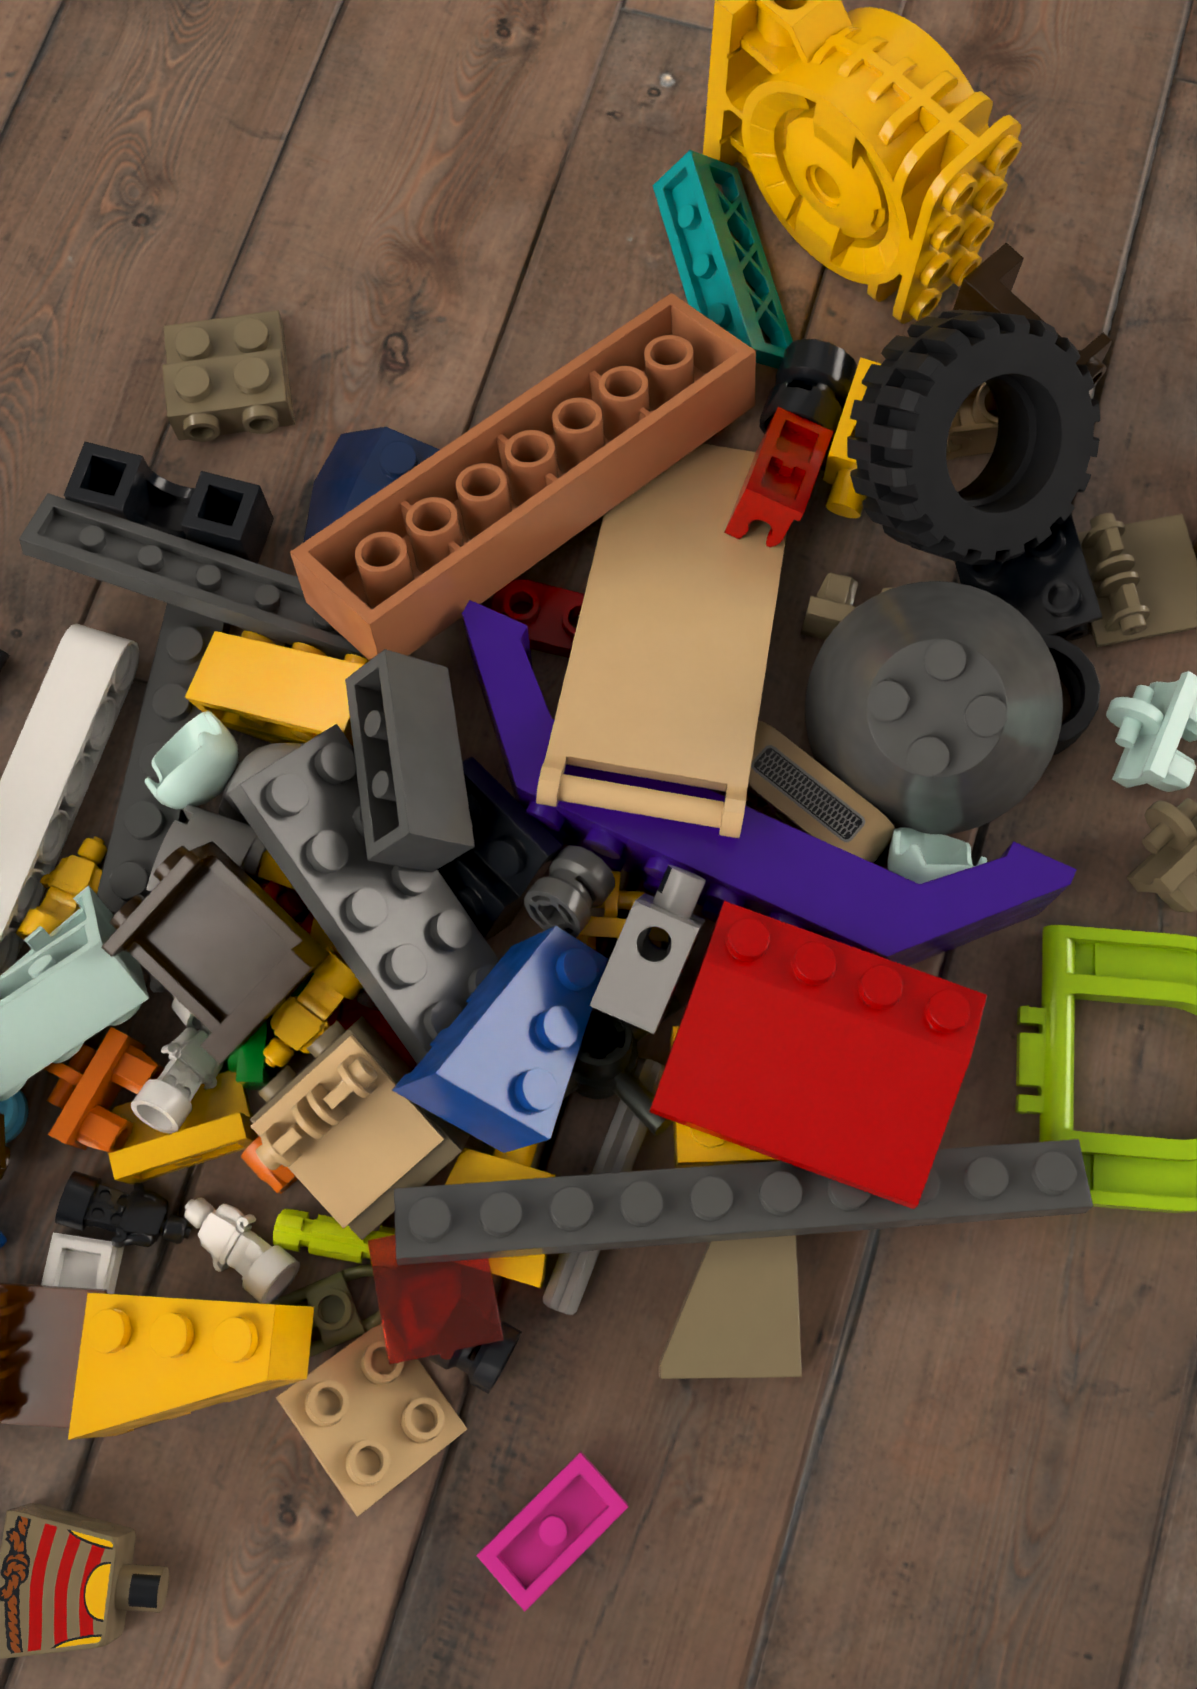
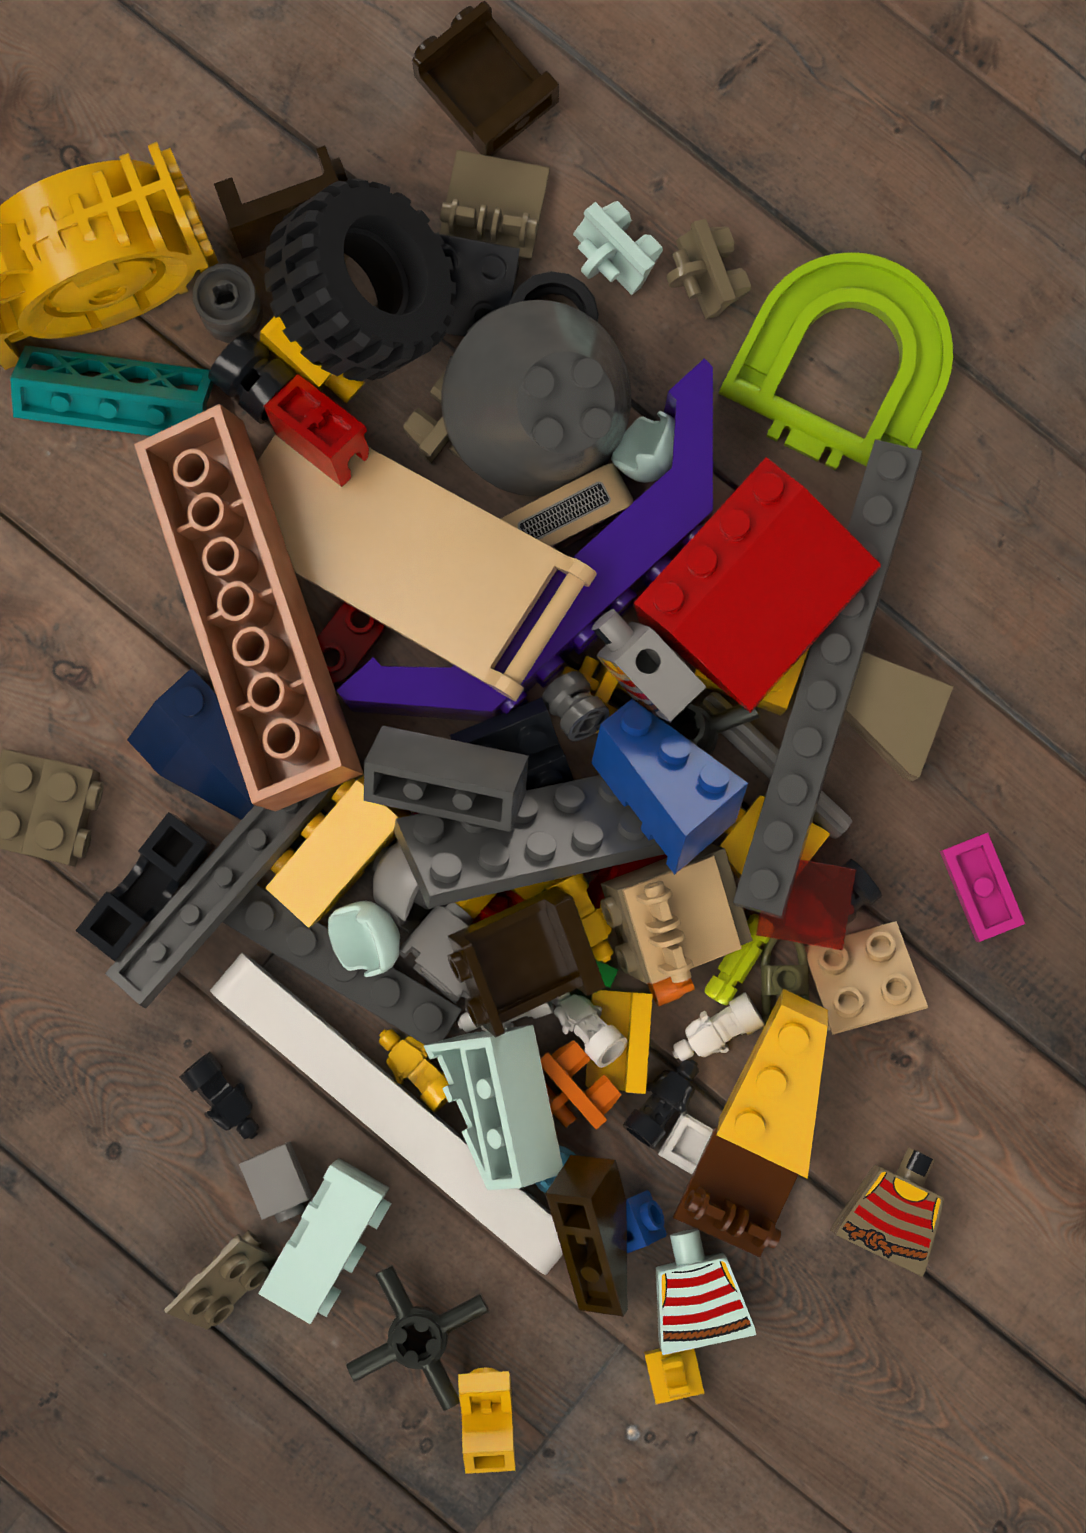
camera: 70 degrees left, 10 degrees up
none -> dark grey wheel [193,264,263,343]

